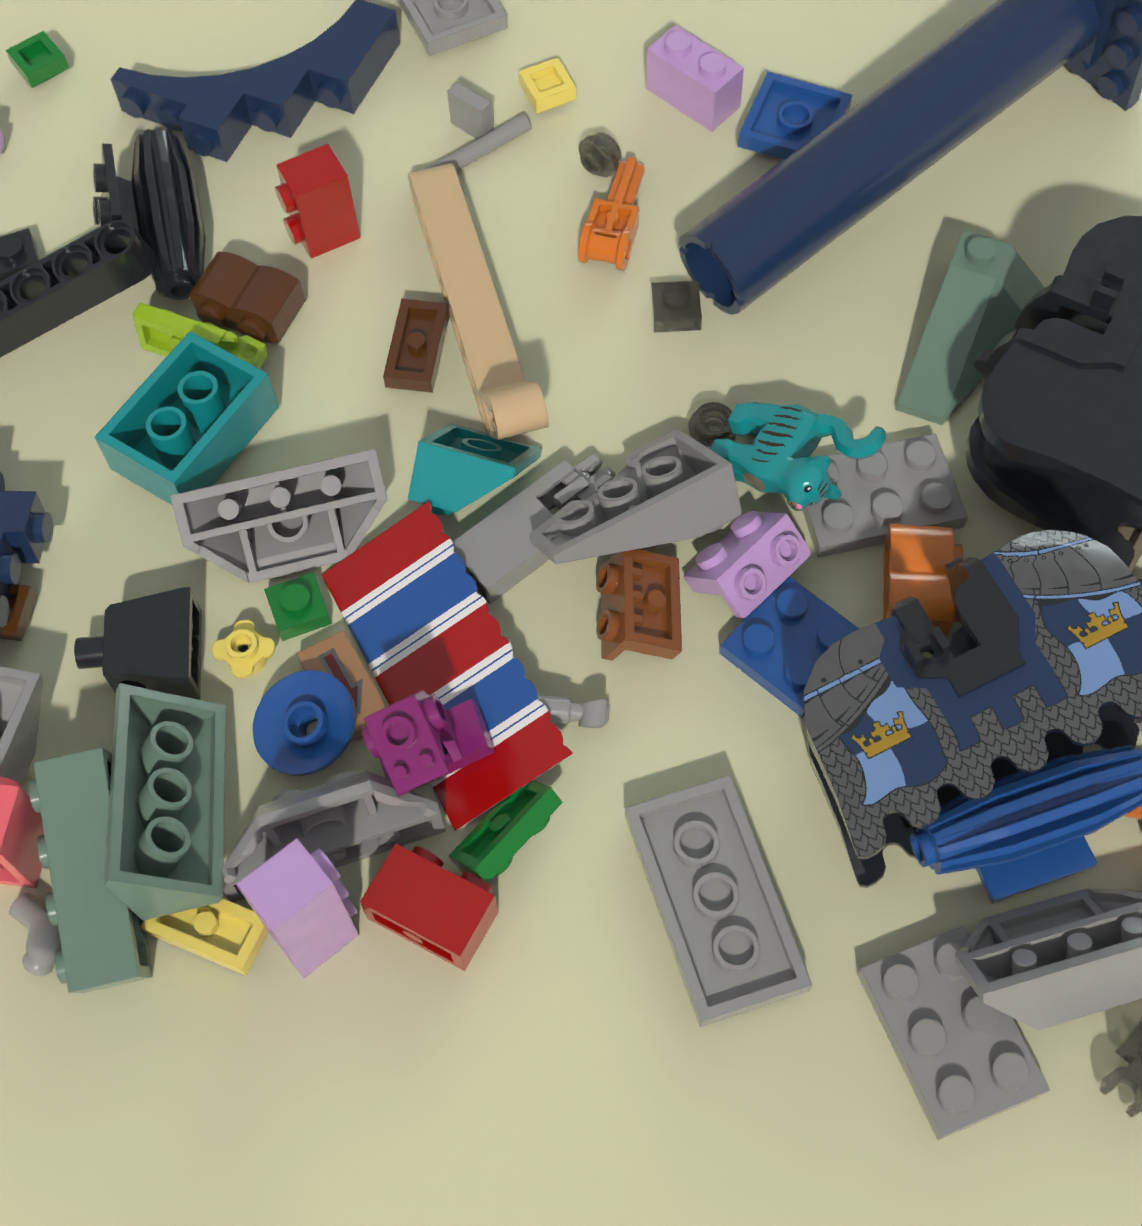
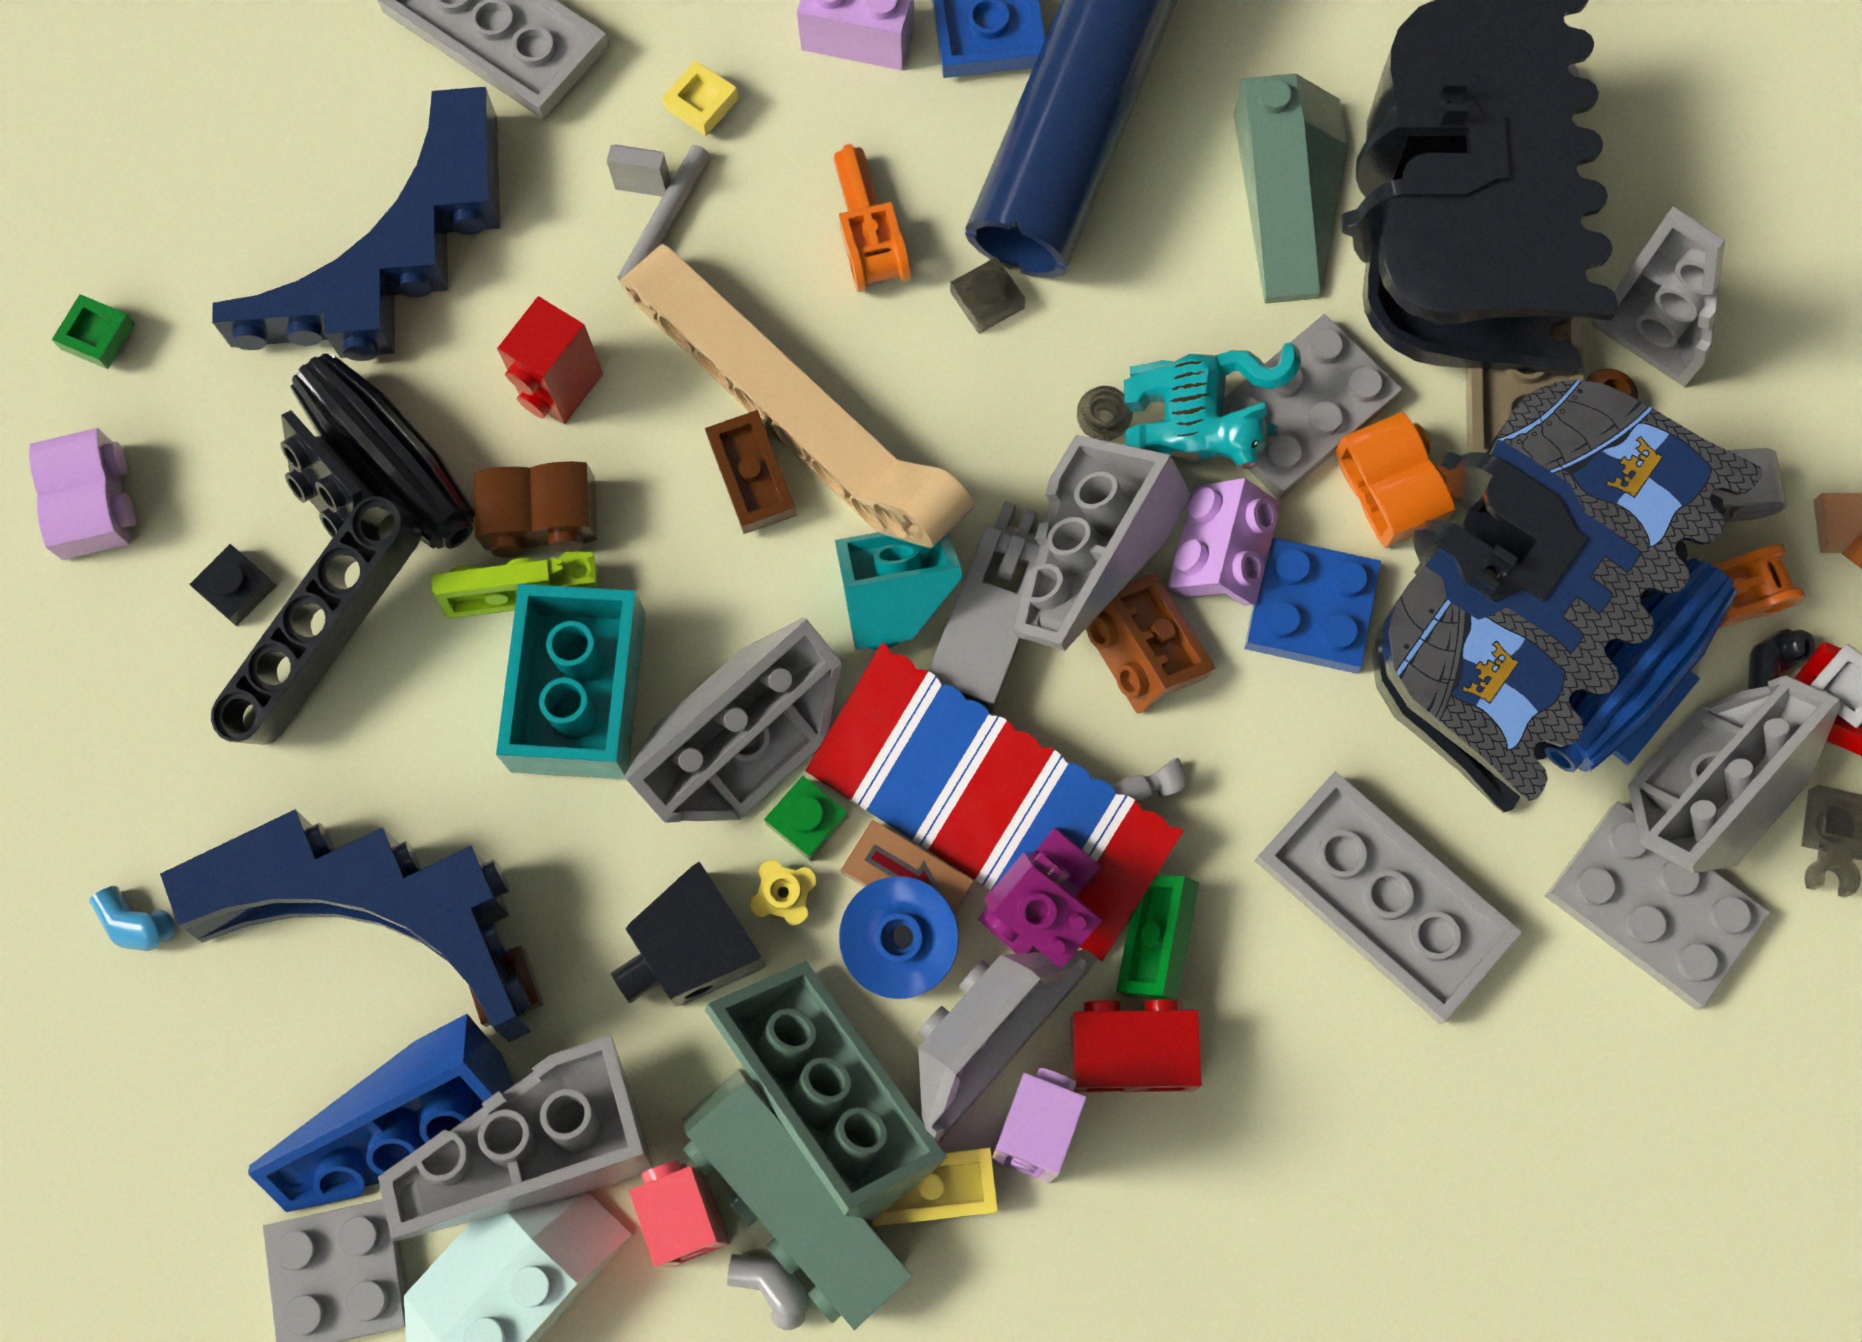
camera: 30 degrees left, 10 degrees up
clear smoke plate [578,132,622,177] -> none

